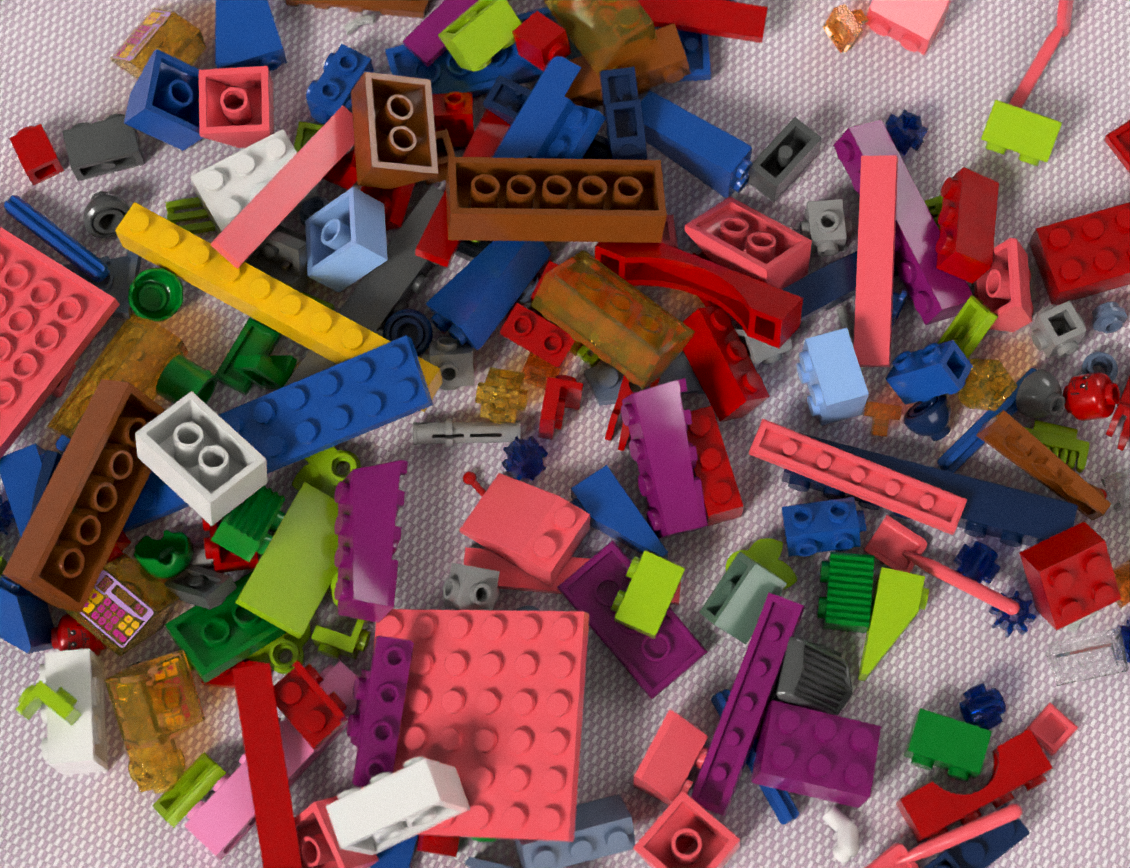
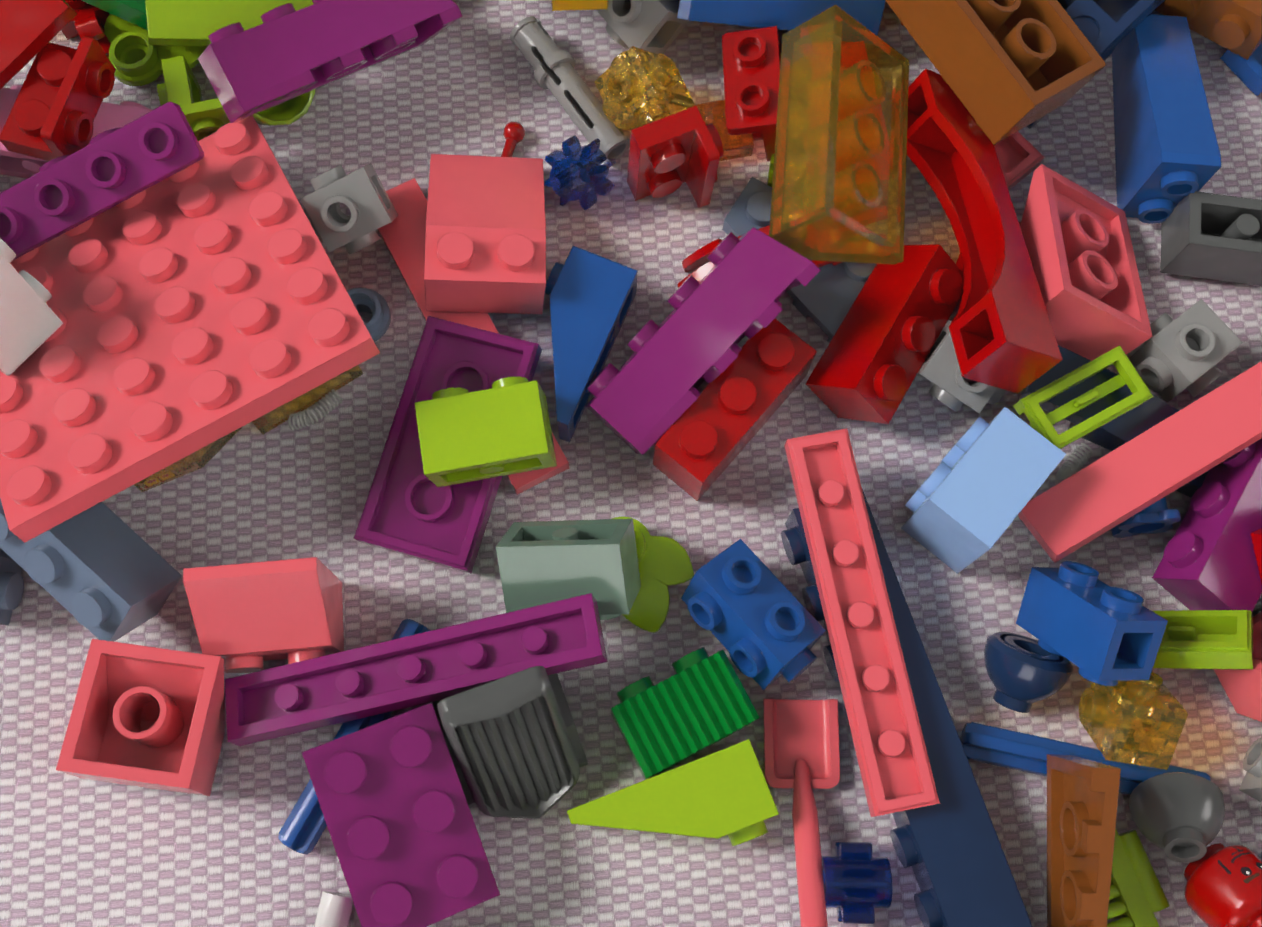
camera: 50 degrees right, 0 degrees up
clear orange tile [862,401,902,436] -> none
none -> lime tile [1013,345,1154,449]

